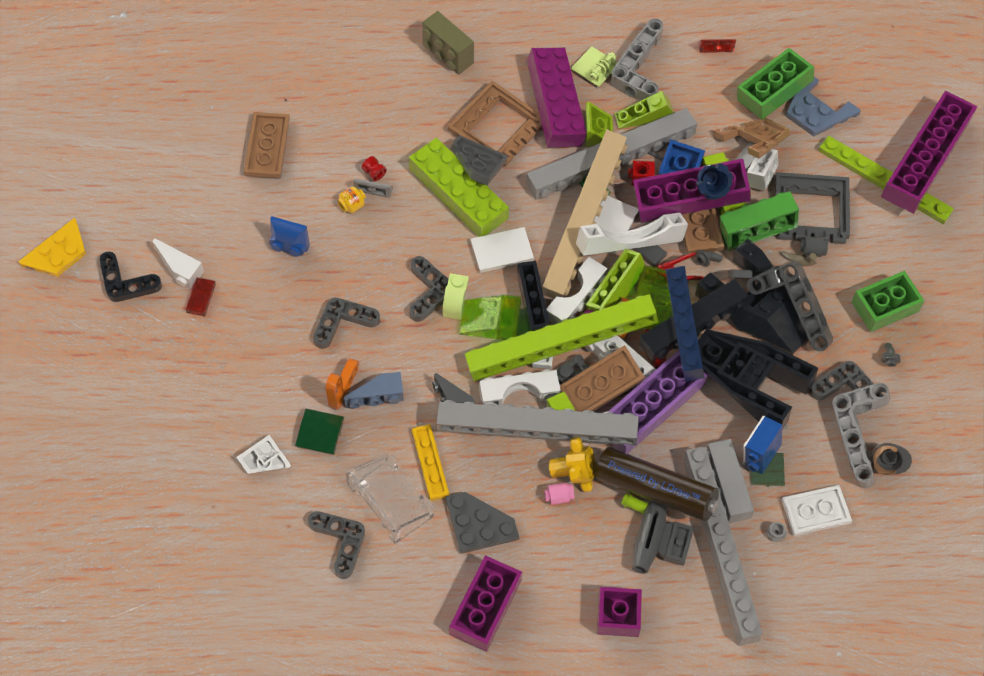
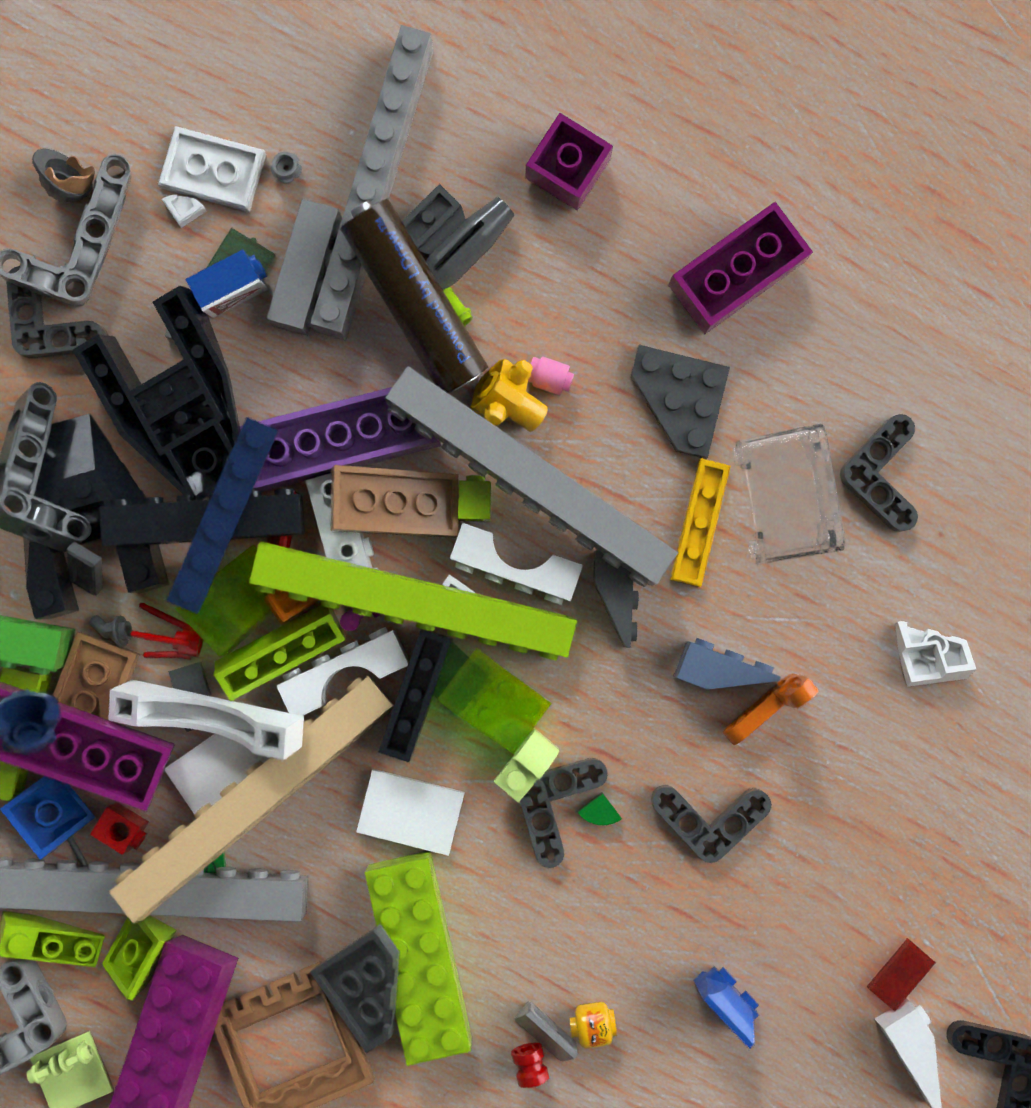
camera: 150 degrees left, 25 degrees up
dark green slope [295,408,344,455] -> none
dark grey plate [557,354,590,385] -> none
none -> white tile [162,195,207,228]
none -> green tile [577,792,622,826]

